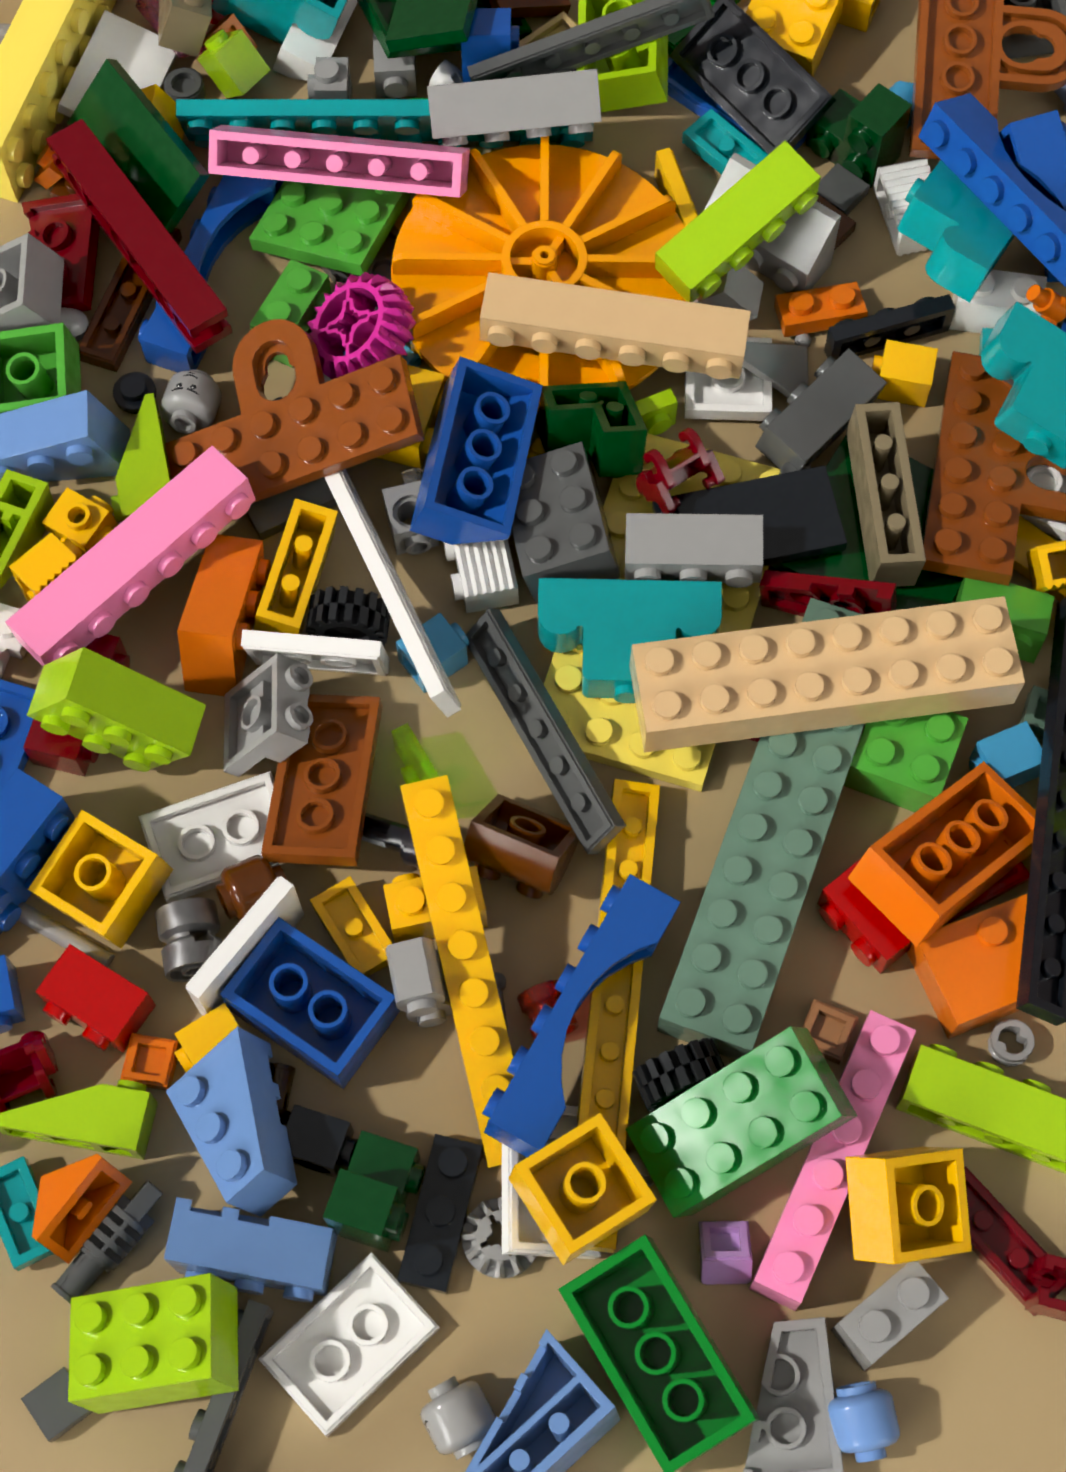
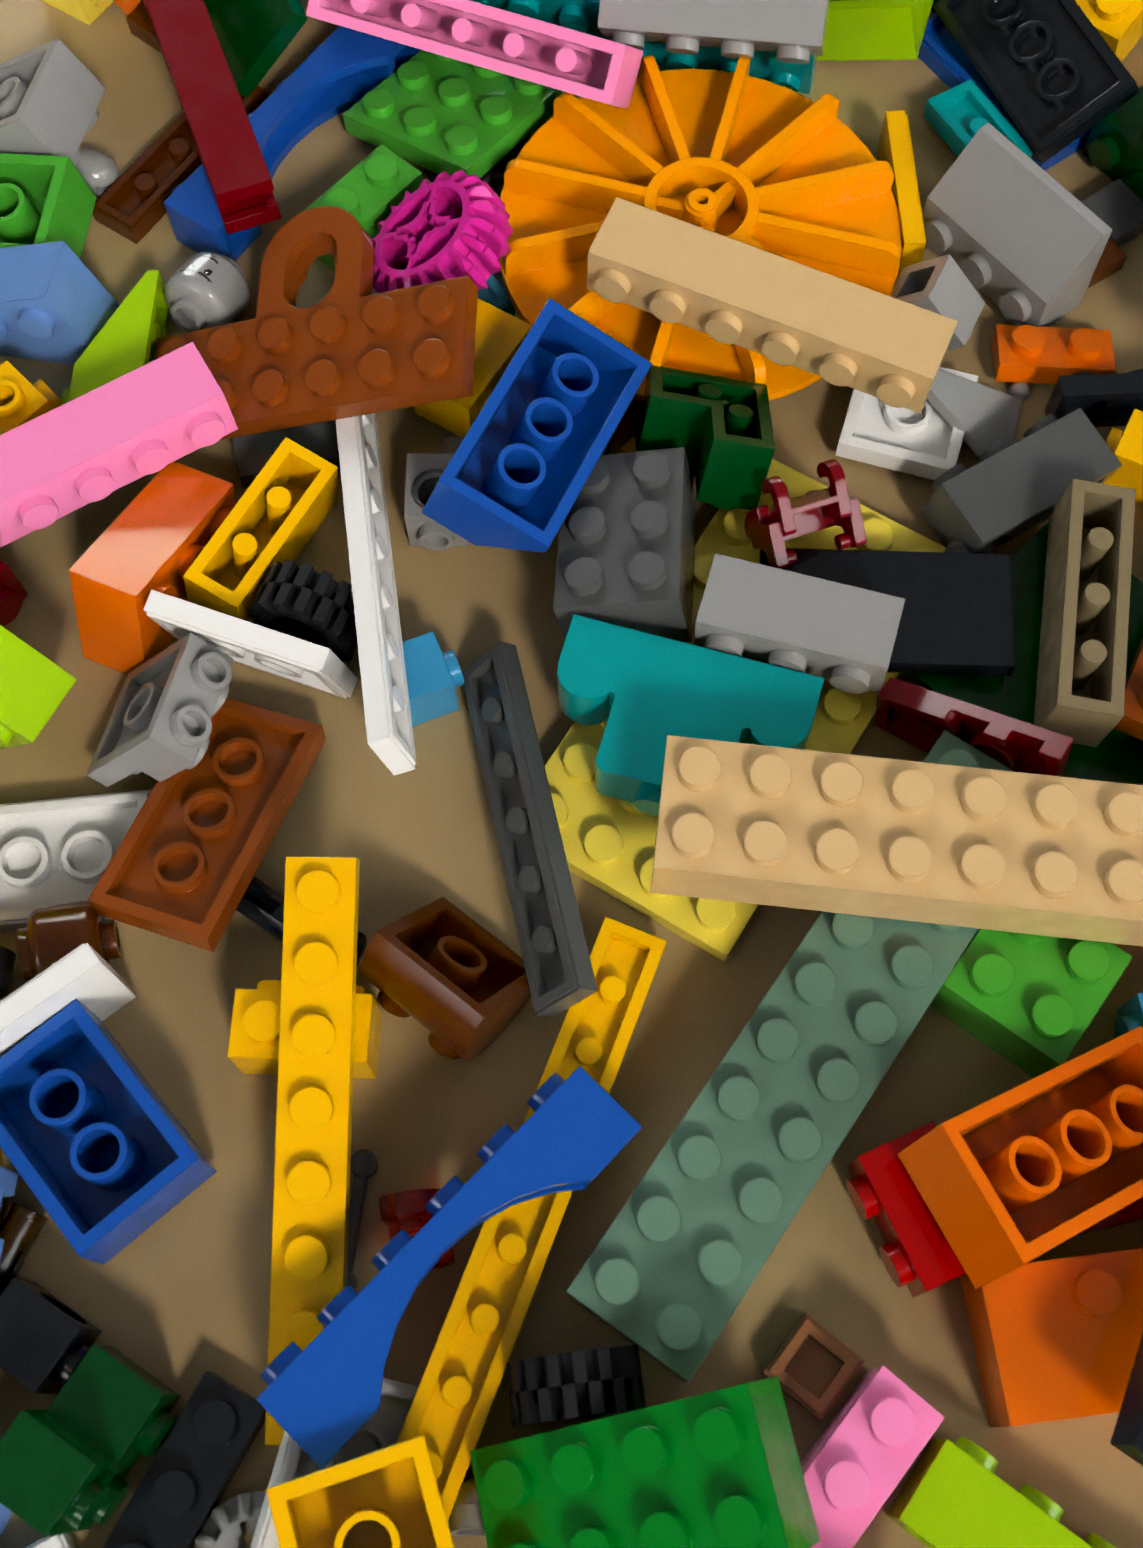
camera: 15 degrees right, 0 degrees up
dark red wing [22,194,100,311] -> none
black plate [113,372,157,414] -> none
yellow plate [310,876,392,977] -> none
light grey brick [385,937,452,1027] -> none
clear neon green plate [391,723,439,784] -> none
white brick [443,539,519,613] -> none
lime plate [635,388,678,435] -> none
lime brick [655,140,821,302] -> none
light grey bush [988,1019,1035,1067] -> none

